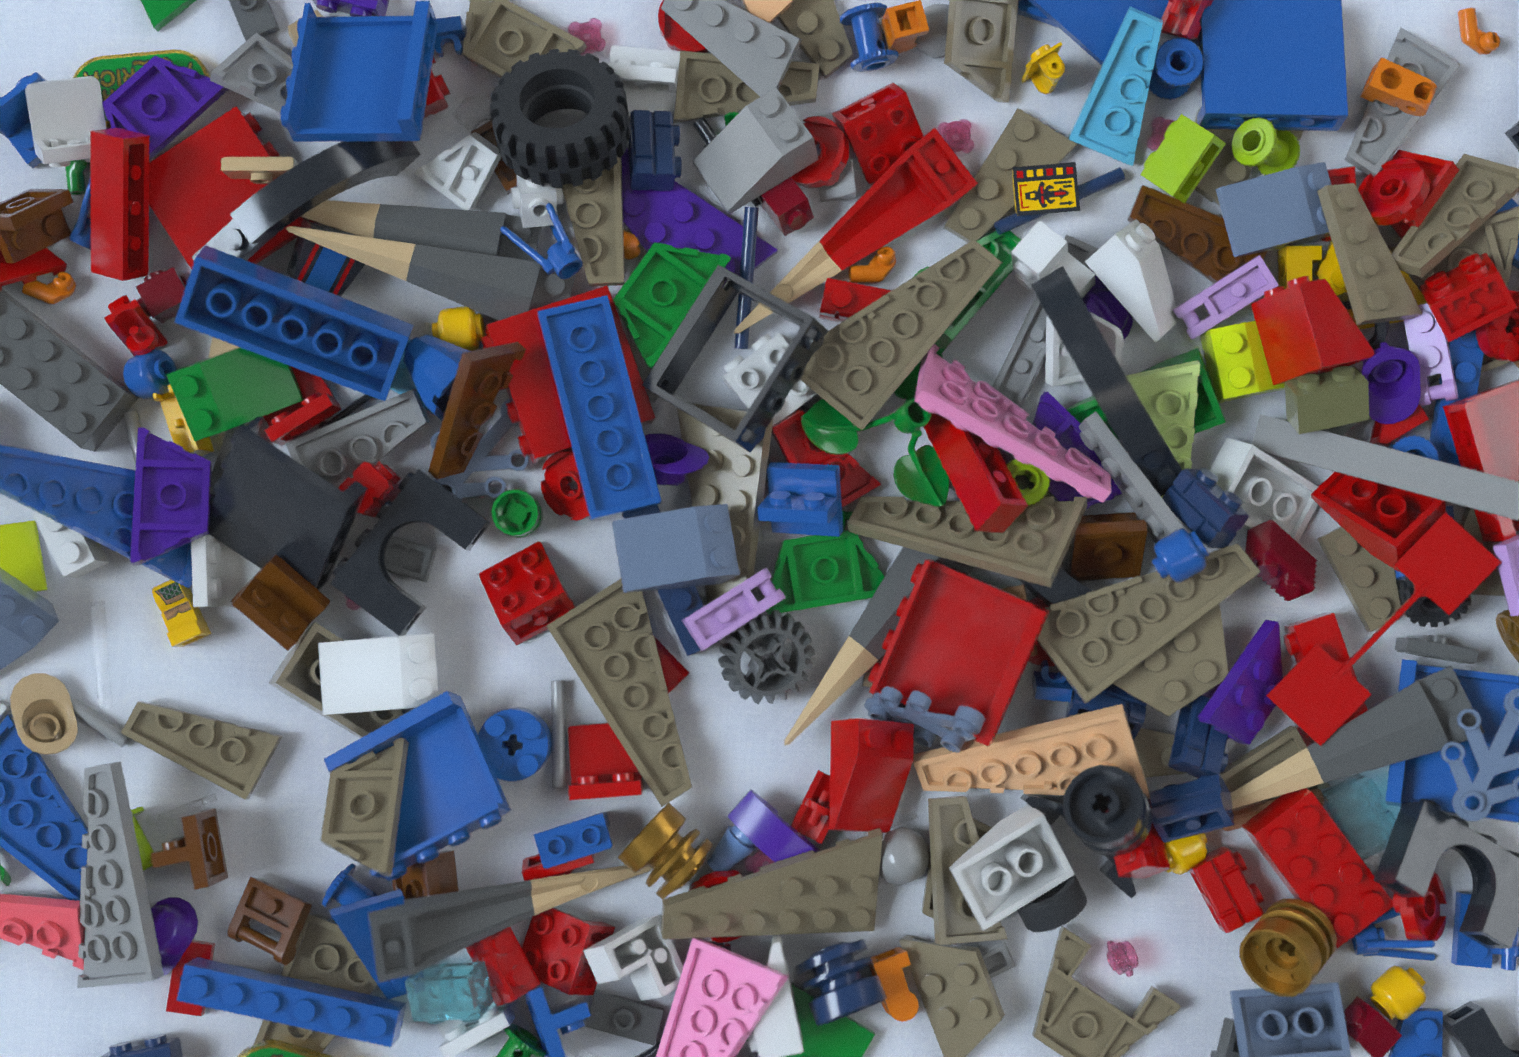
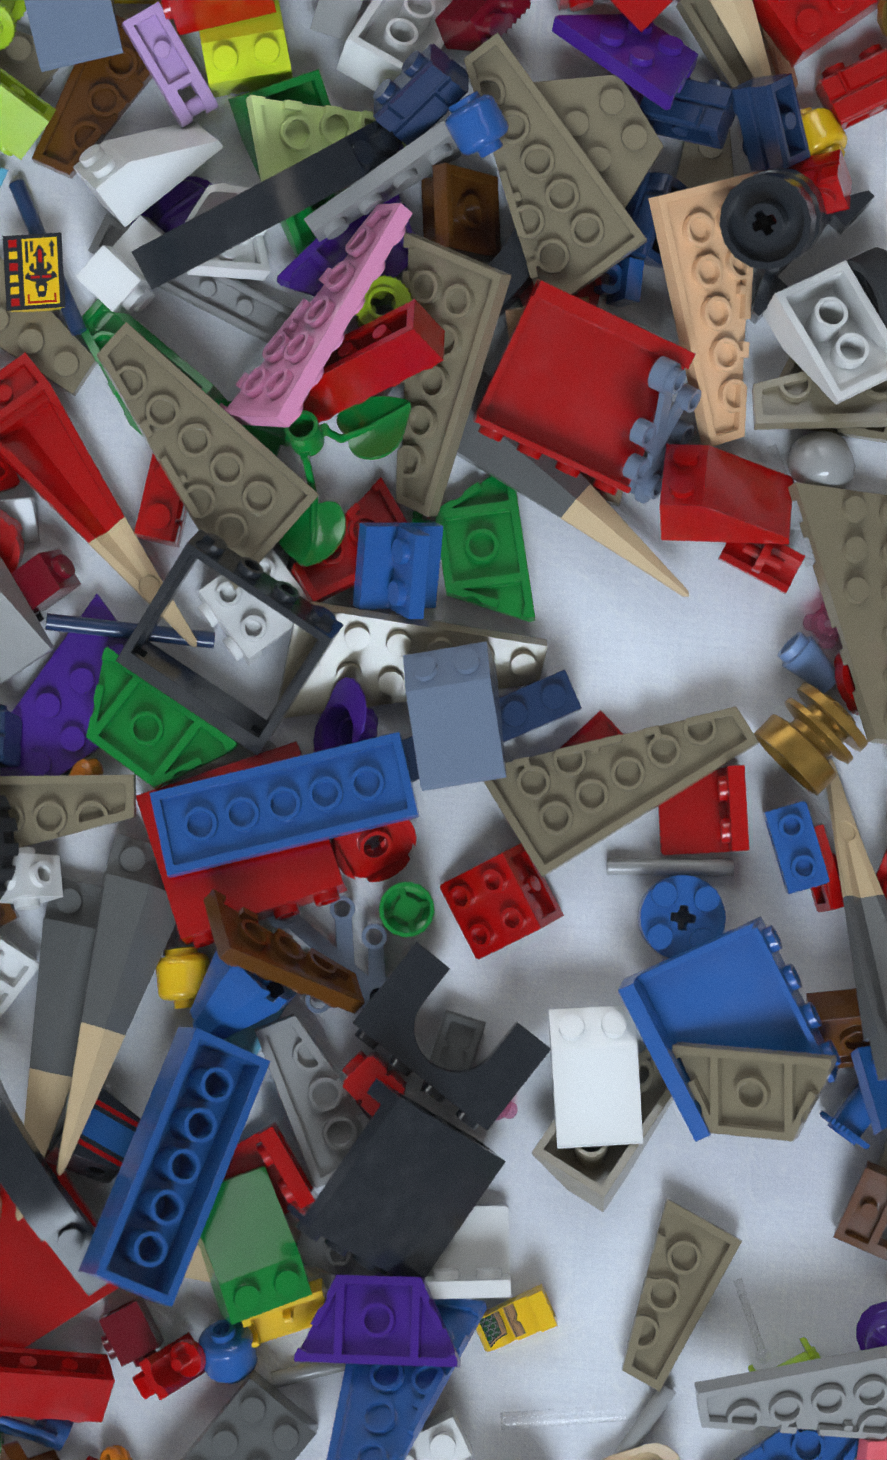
camera: 80 degrees left, 0 degrees up
reddish brown bracket [150,808,228,890] -> none
reddish brown bracket [231,554,331,651] -> none
black hinge [318,394,377,429] -> none
blue plant [500,203,583,279] -> none
lavender plate [682,567,786,651] -> none
dark grey gear [718,609,815,704] -> none
dark purple slope [728,789,821,862] -> none
orange arm [849,246,896,283] -> none

